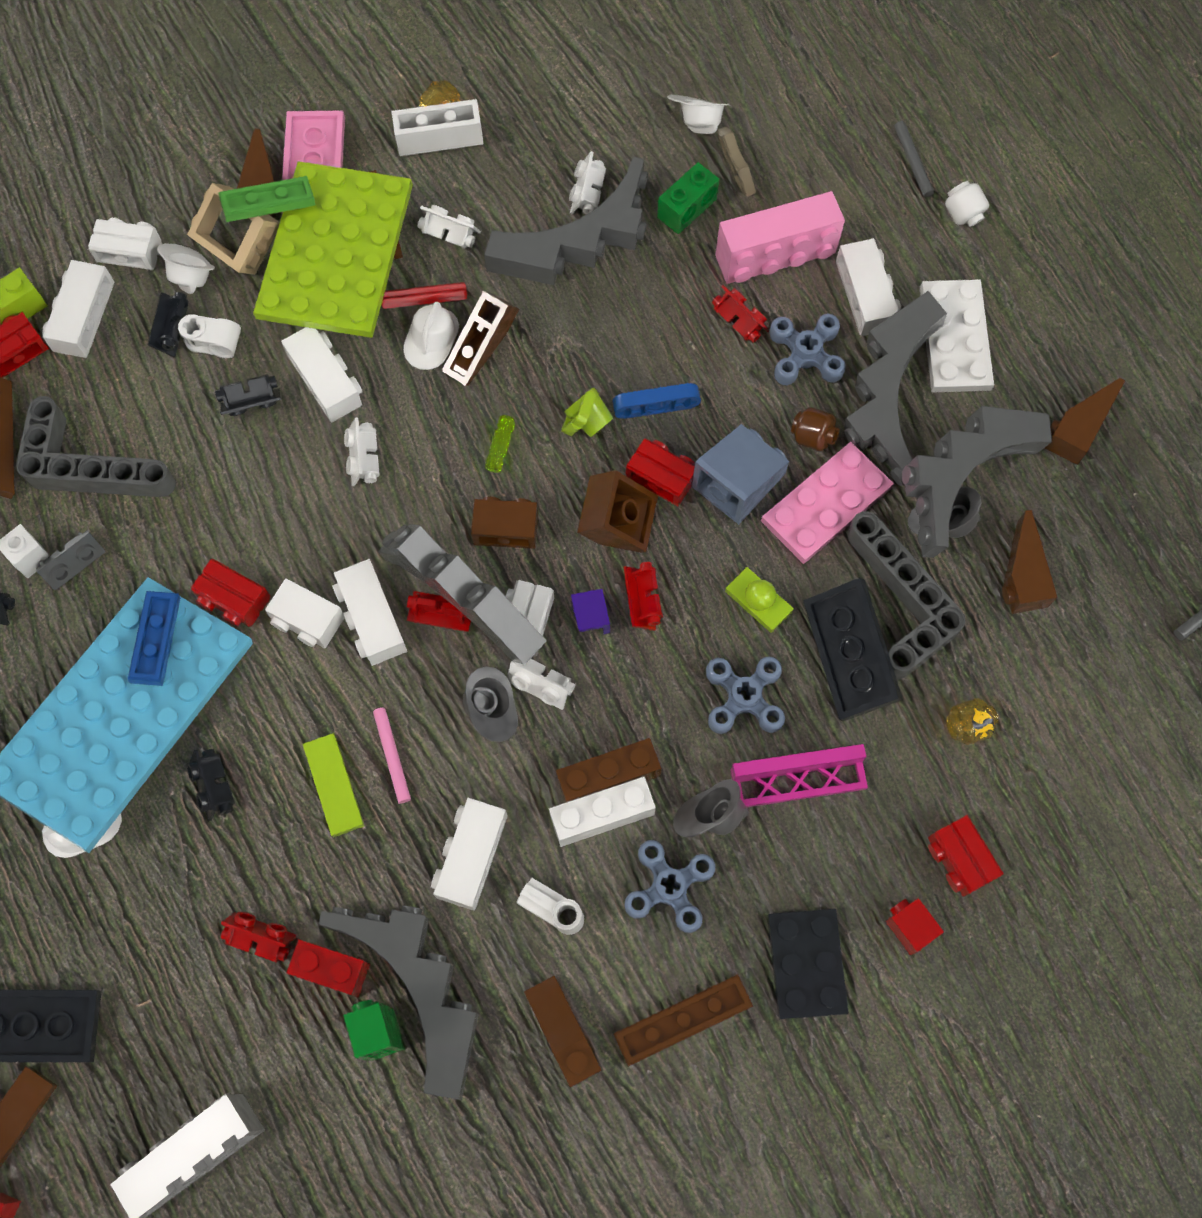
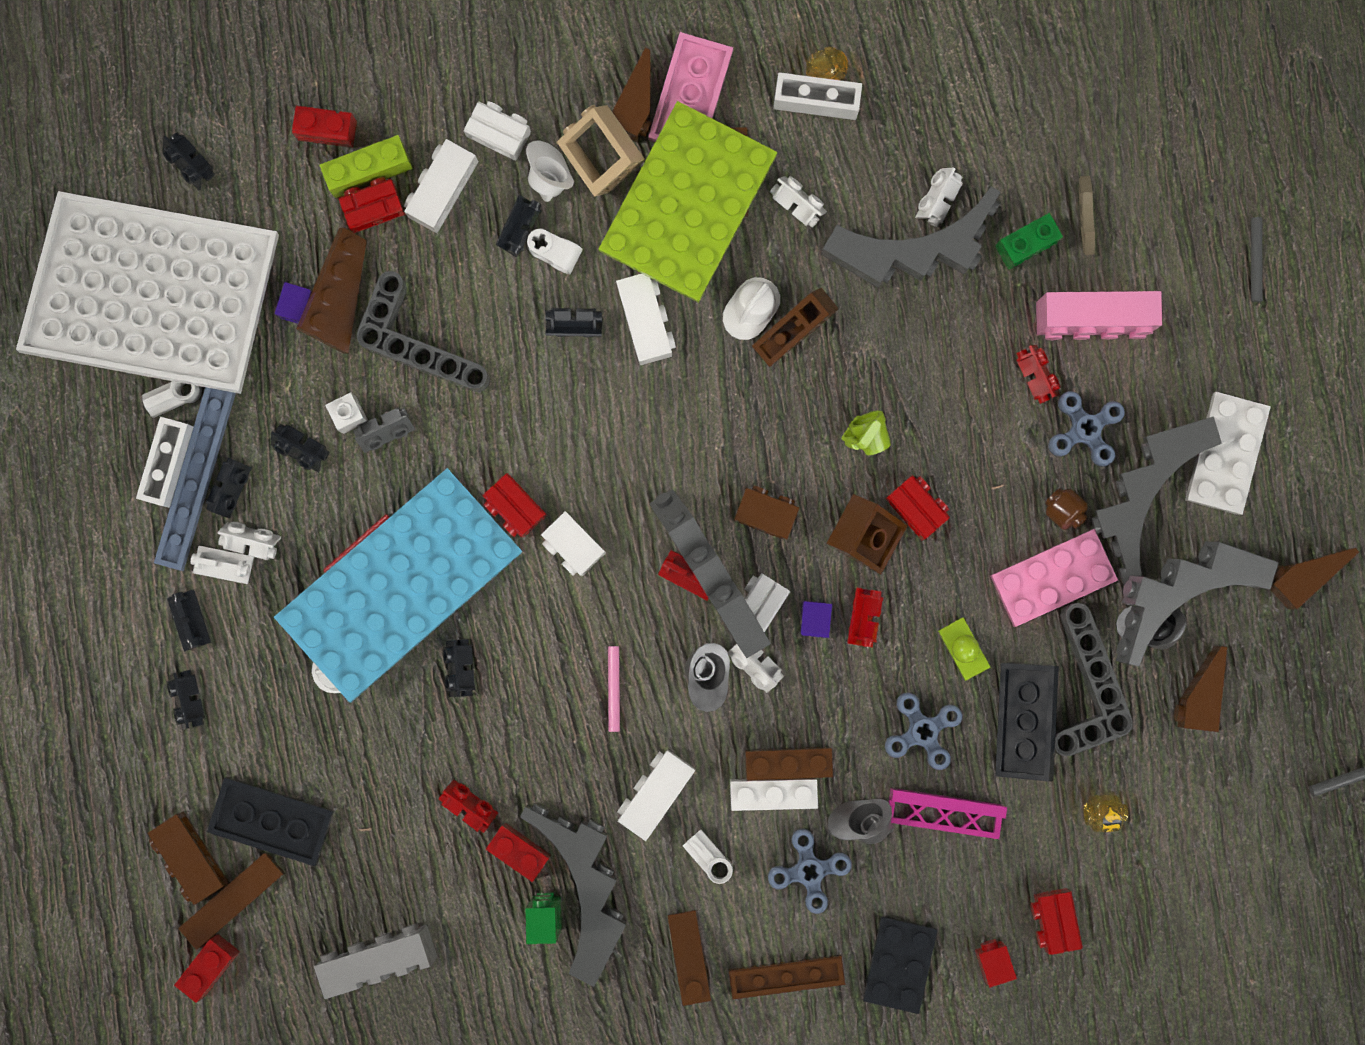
camera: 20 degrees right, 15 degrees up
blue tile [128,591,181,686] -> none
bright green tile [218,176,315,222] -> none
lime tile [303,733,365,838] -> none
white brick [332,559,408,666] -> none
white hinge [344,417,380,486] -> none
red axle [381,282,467,309] -> none
clear neon green axle [485,415,515,473] -> none
blue beam [612,383,701,419] -> none
white piece [667,95,730,134] -> none
sand blue slope [692,424,789,525] -> none
white brick [836,239,901,337] -> none
white head [945,181,989,227] -> none

